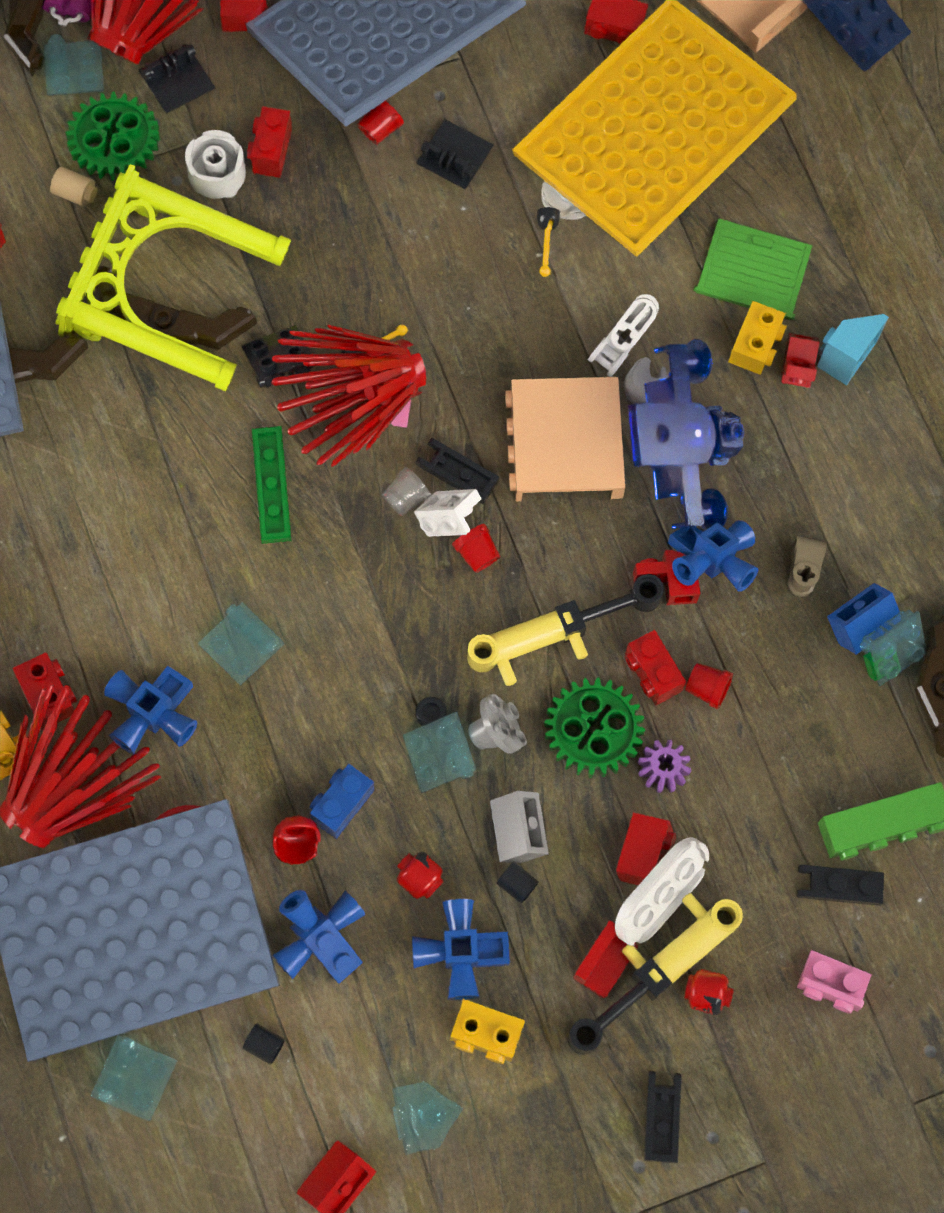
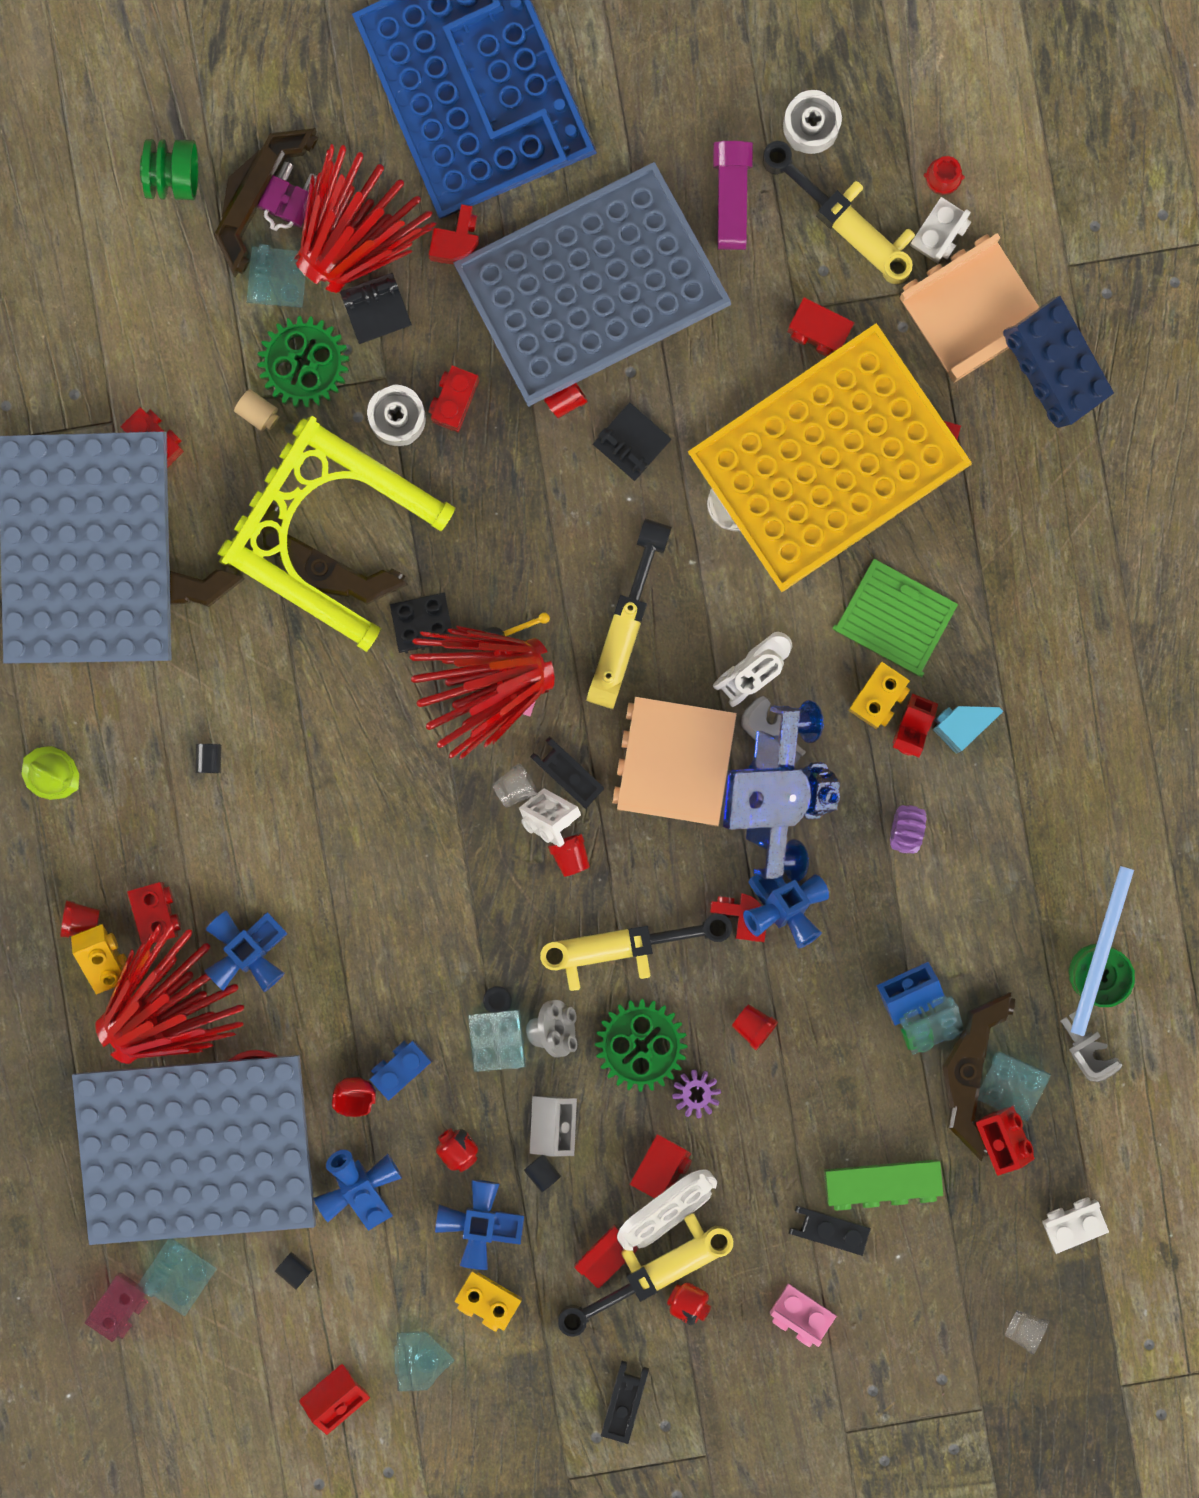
camera: 15 degrees right, 15 degrees up
clear light blue hinge [198,602,285,686] -> none
green tile [252,426,292,544] -> none
hinge [537,207,560,277] -> none
red brick [624,630,686,706] -> none
dark tan piece [788,536,827,597] -> none
none -> clear pink brick [85,1272,149,1342]
none -> black beam [195,744,222,773]
none -> light yellow piece [586,518,672,709]
none -> medium lavender gear [890,805,927,853]

